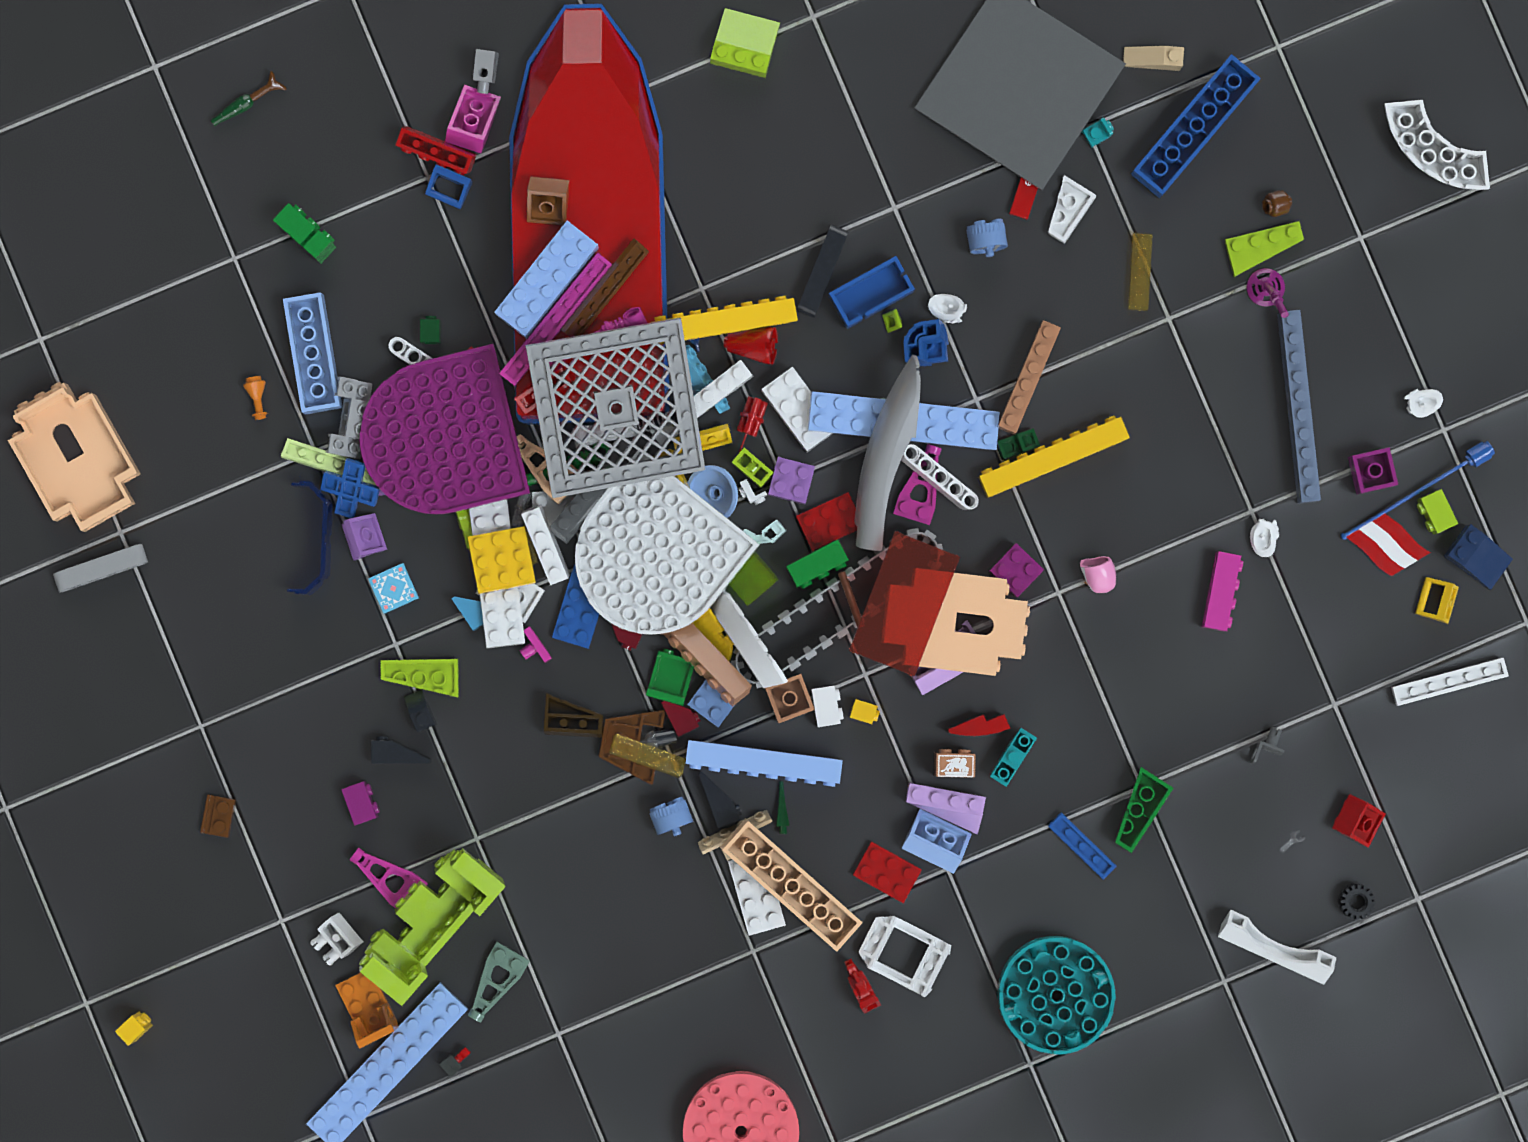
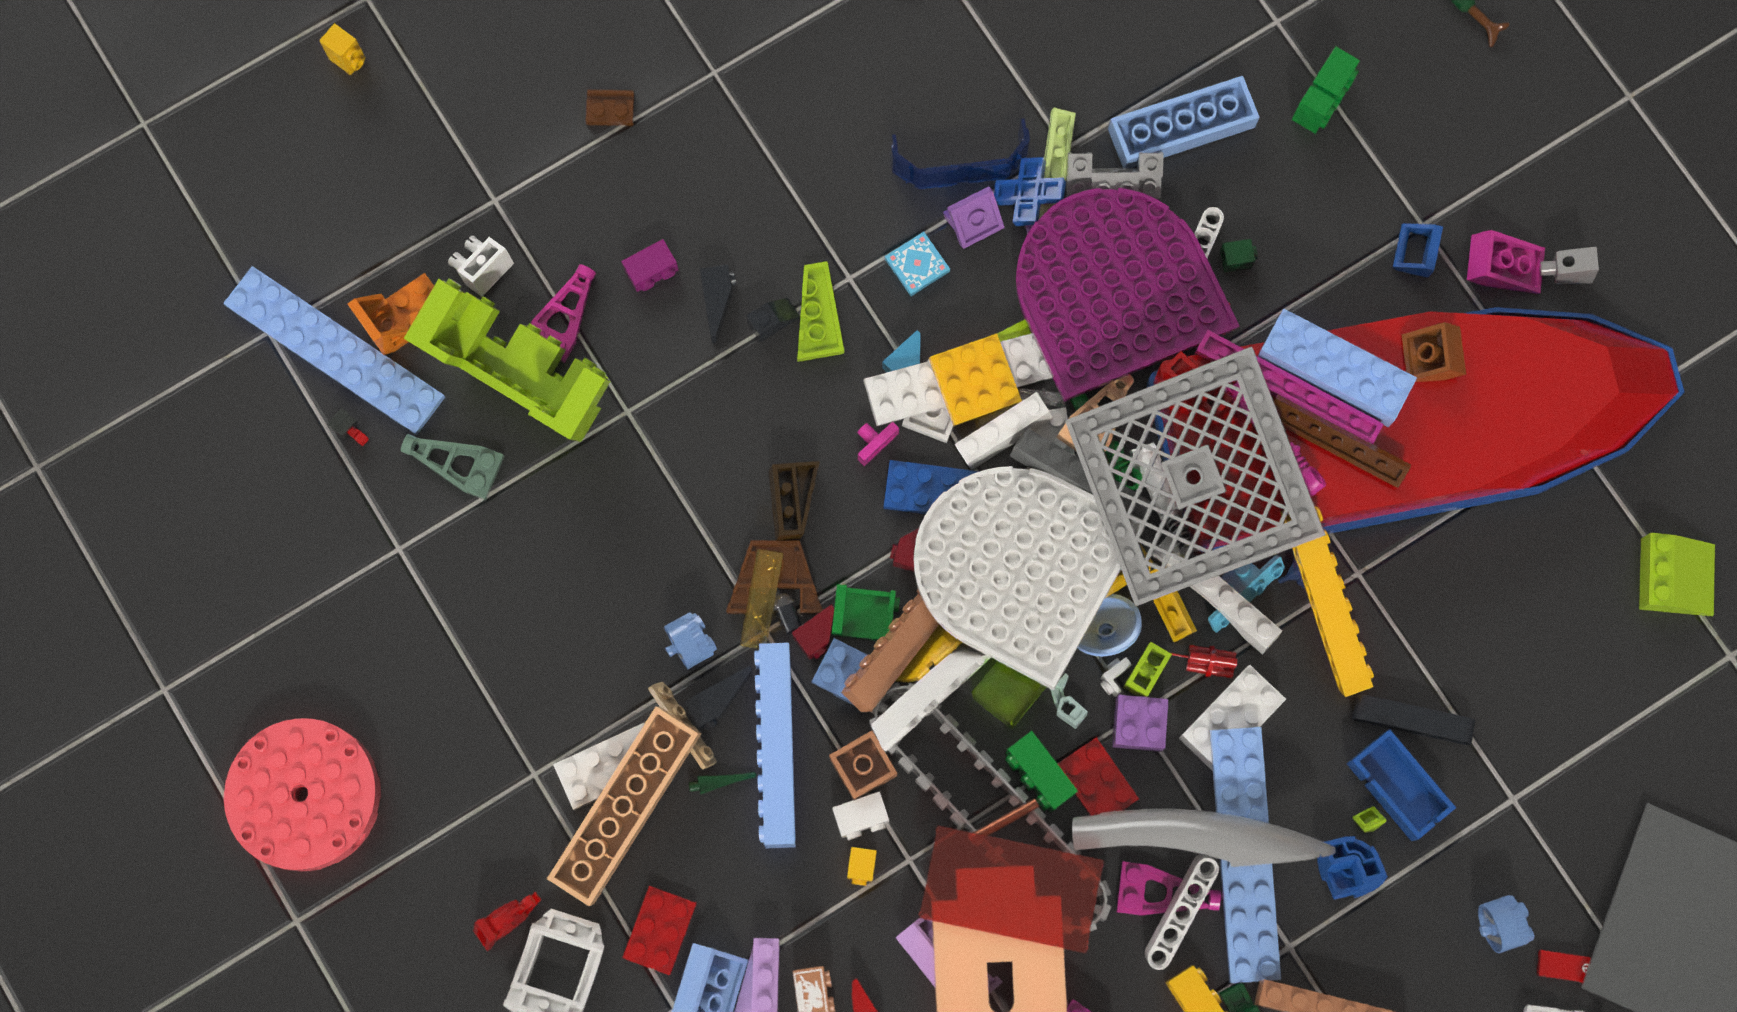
camera: 85 degrees right, 10 degrees down
orange piece [243,376,267,420] -> none
red brick [395,126,477,175] -> none
red cone [724,326,778,365] -> none
white hat [928,294,967,323] -> none

